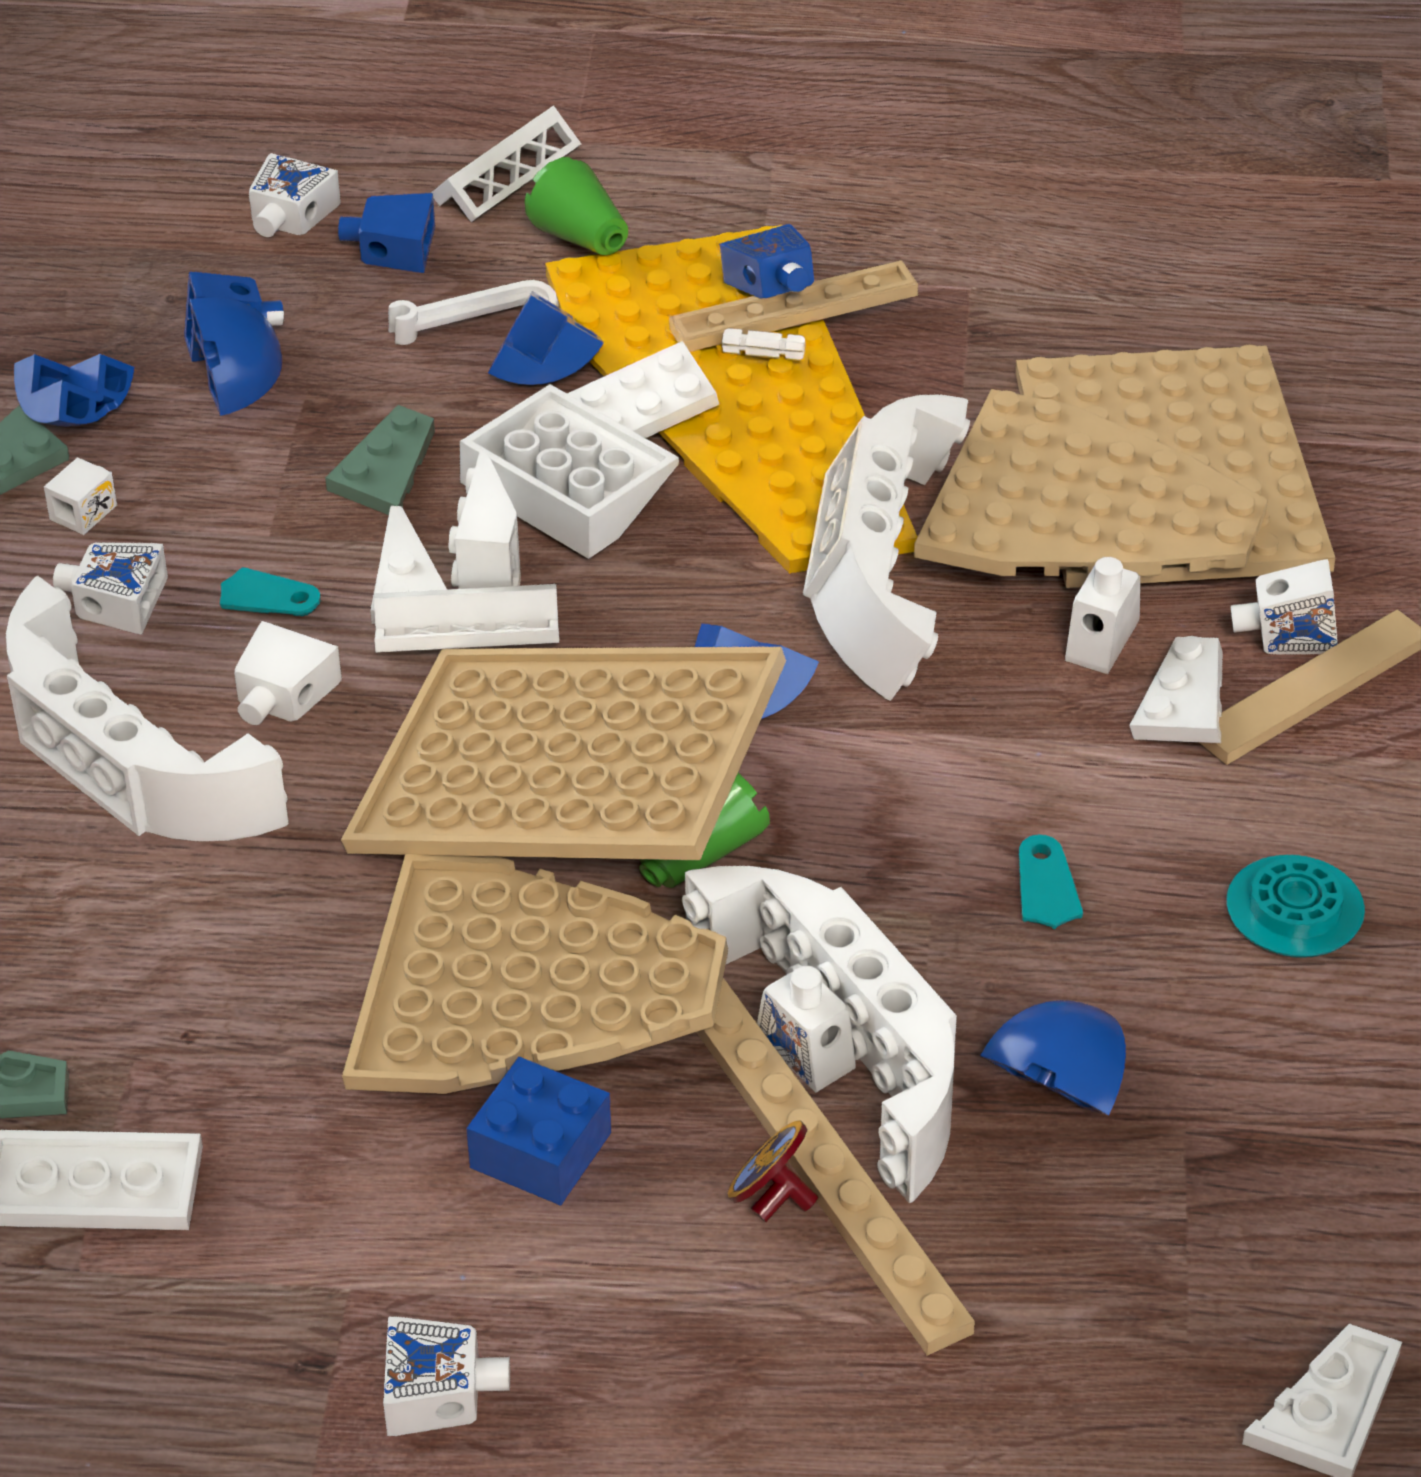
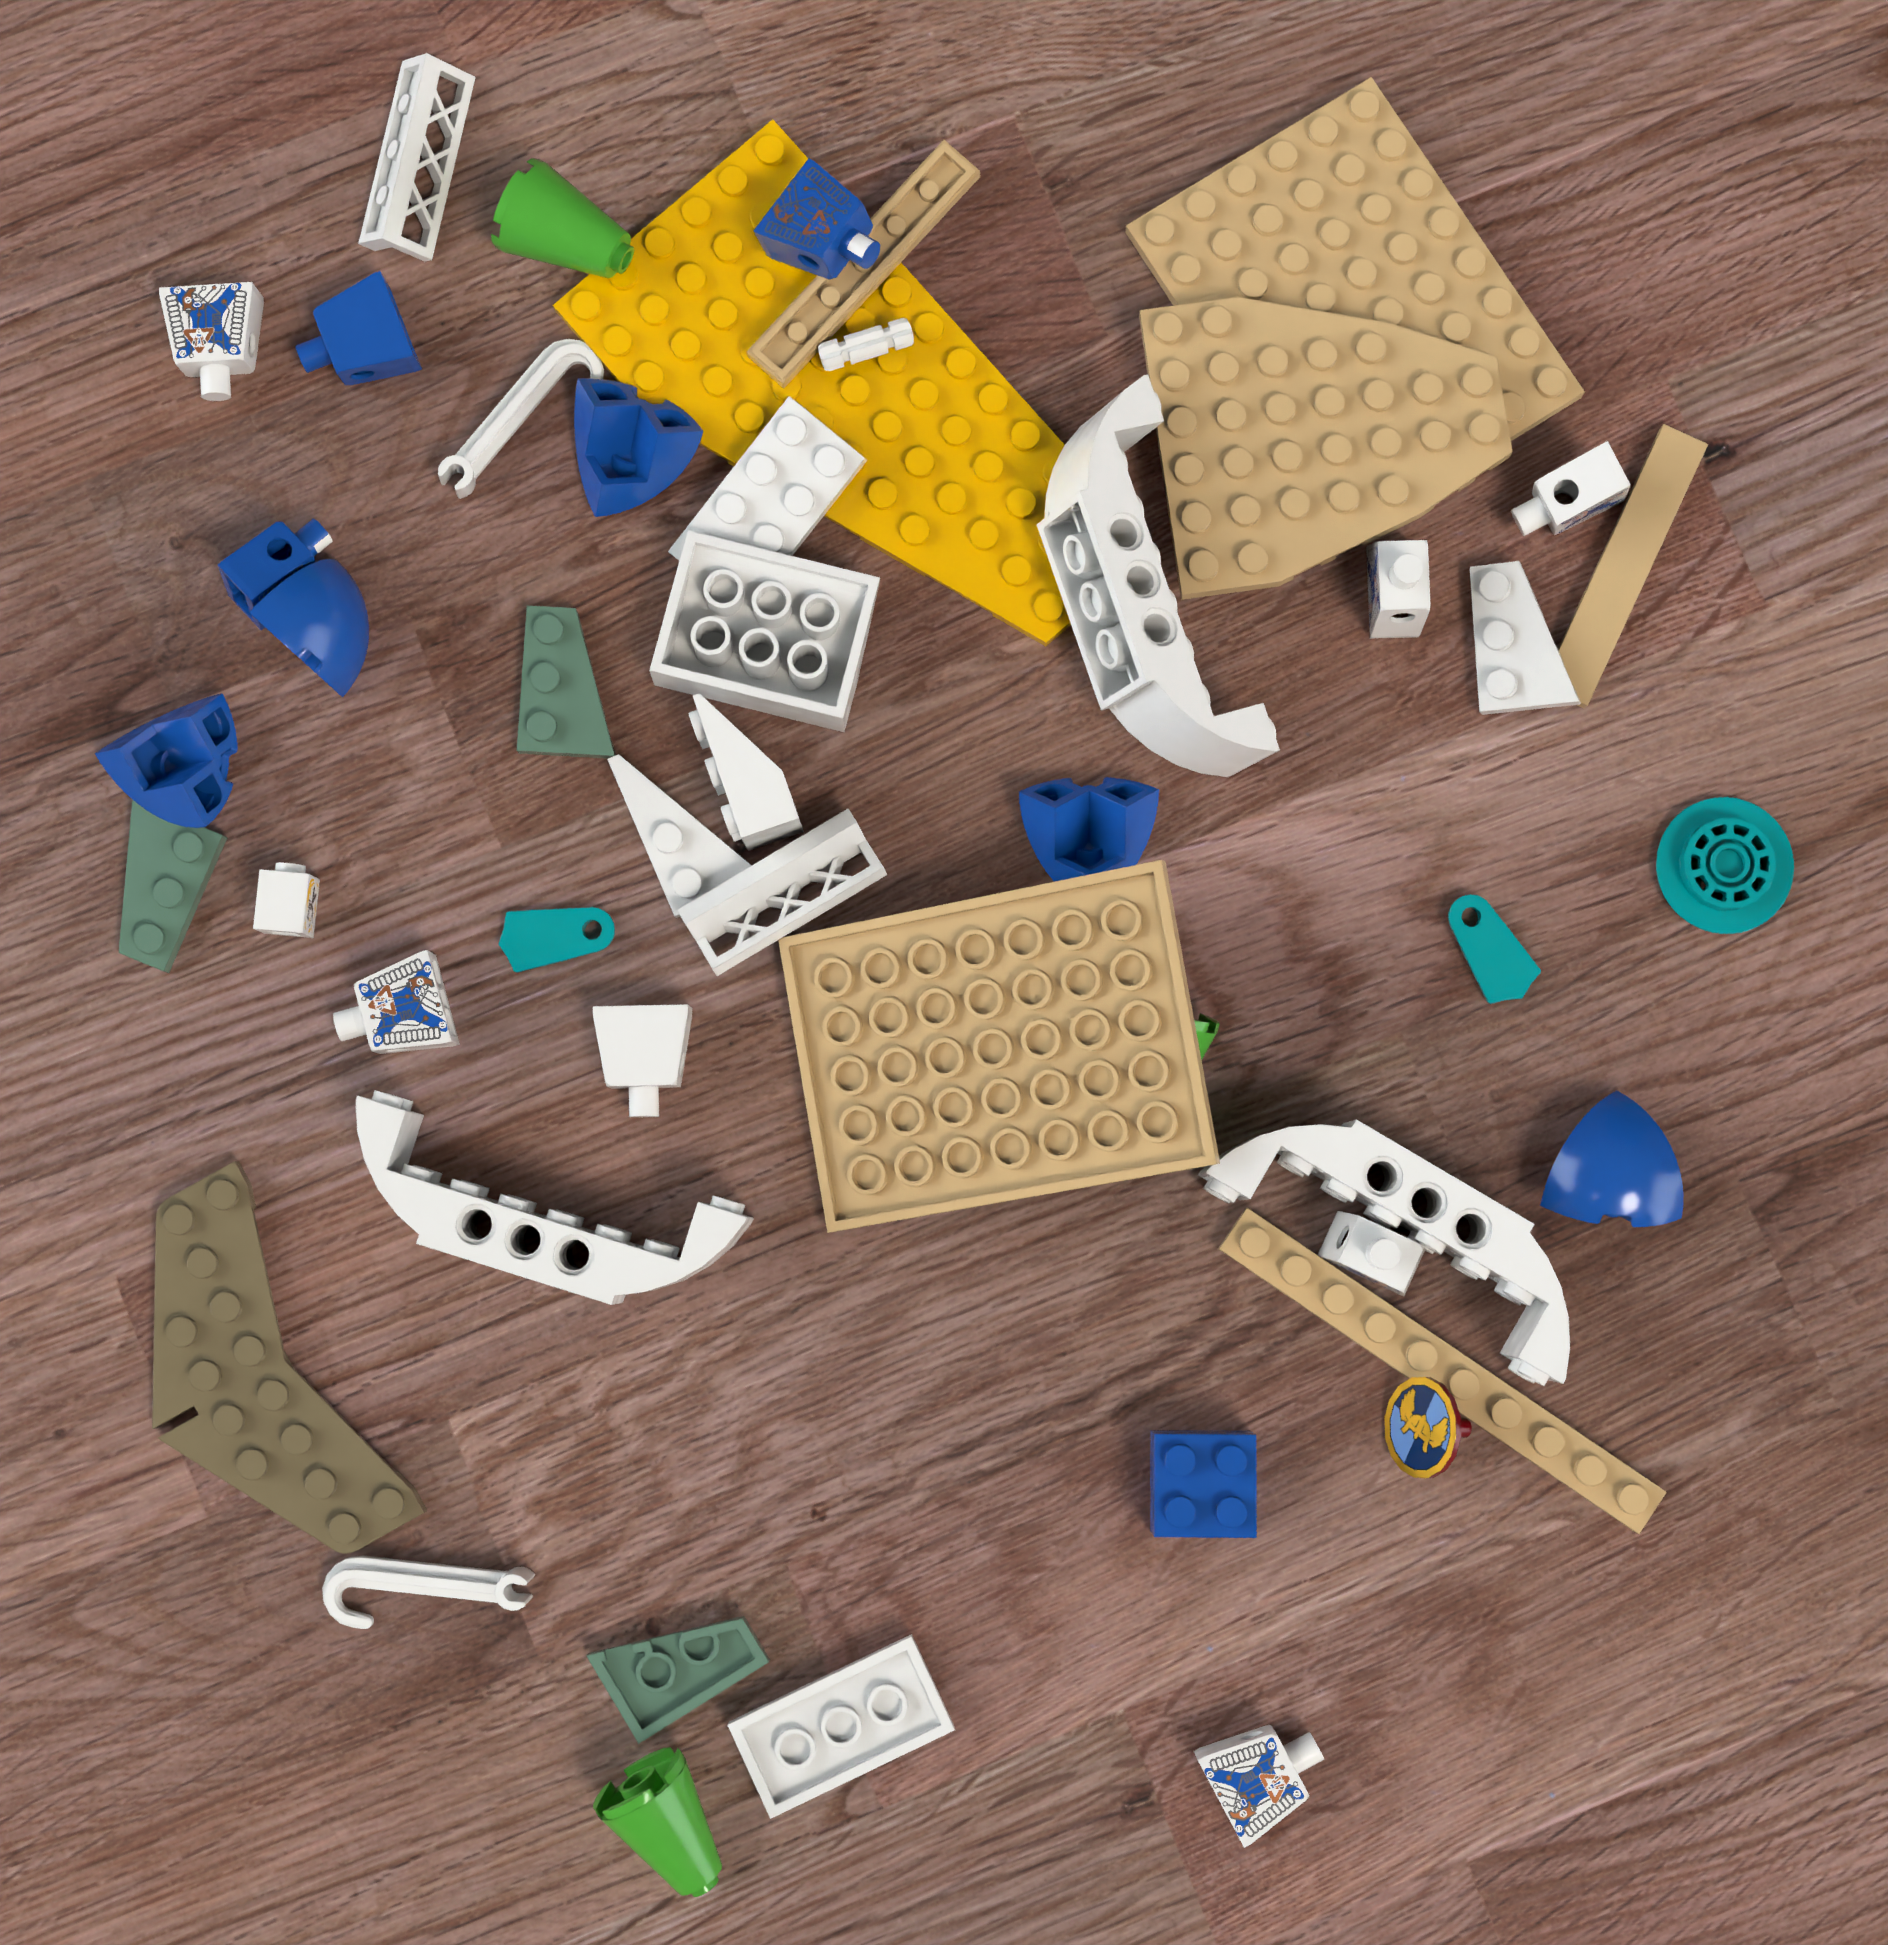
camera: 25 degrees left, 40 degrees up
tan wing [342,854,728,1094] -> none

